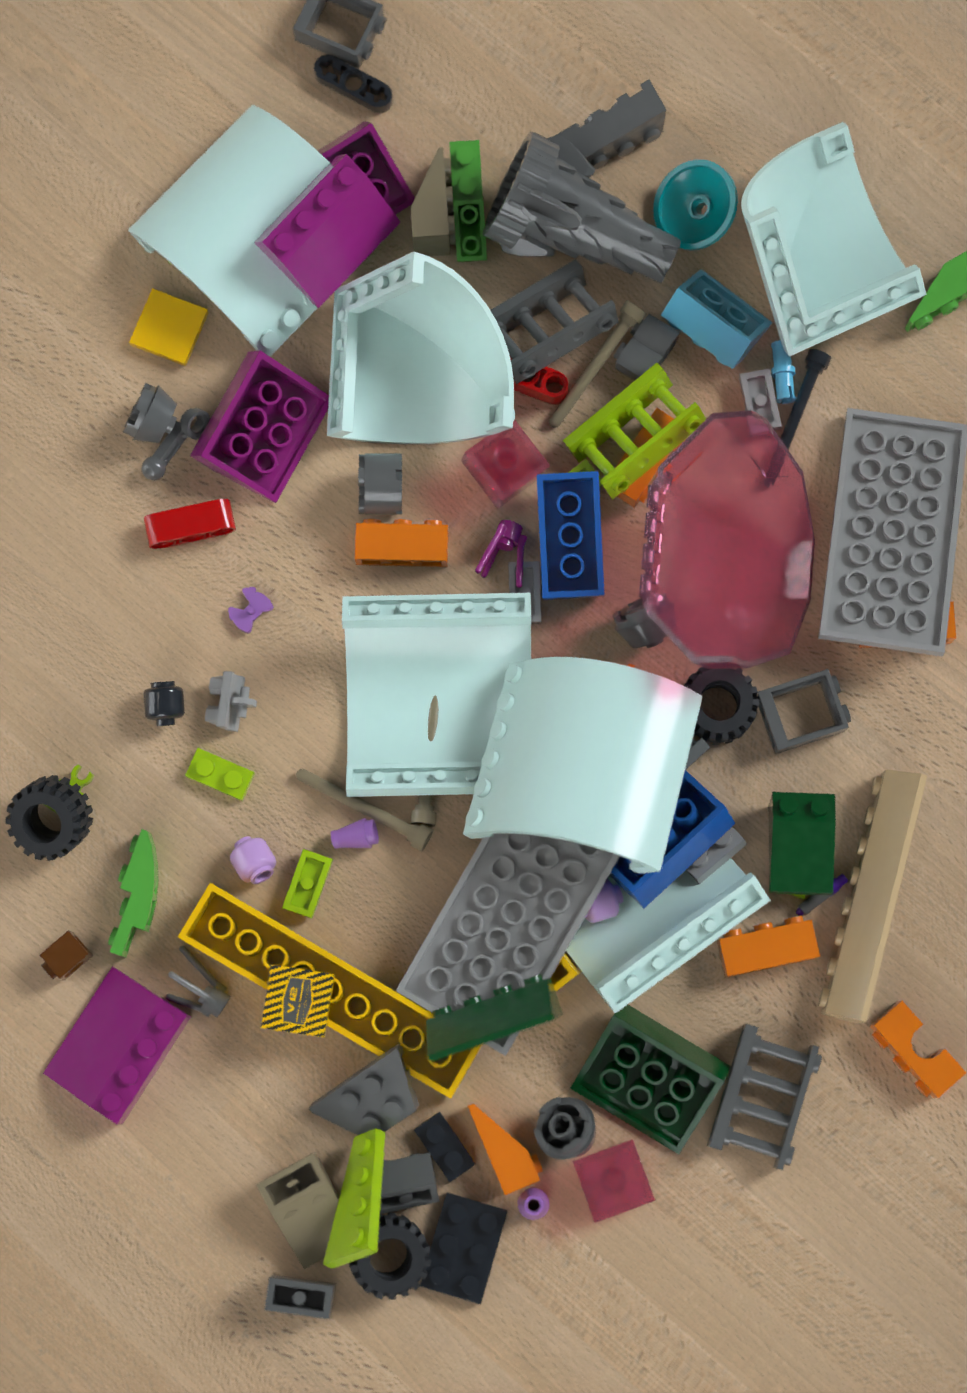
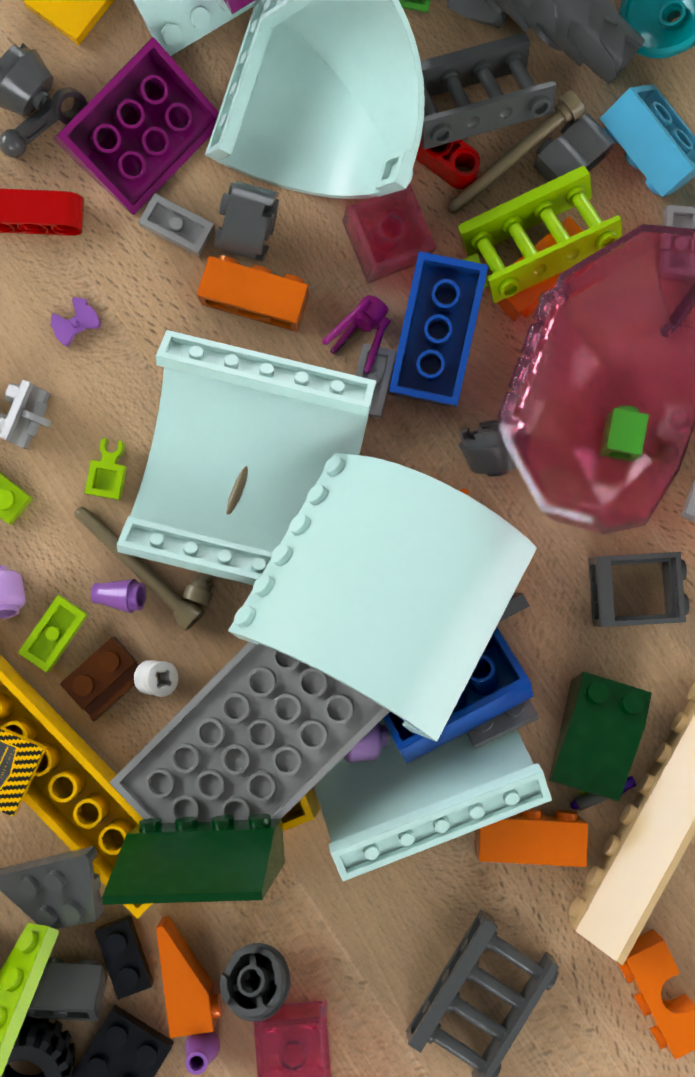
camera: 10 degrees right, 5 degrees up
dark green slope [570,1005,731,1154] -> none
black tyre [684,663,759,745] -> none
none -> reddish brown plate [60,636,139,721]
none -> lime plate [84,438,128,501]
none -> white wheel [134,660,179,697]
none -> light grey plate [138,193,216,258]
none -> bright green brick [599,405,649,462]

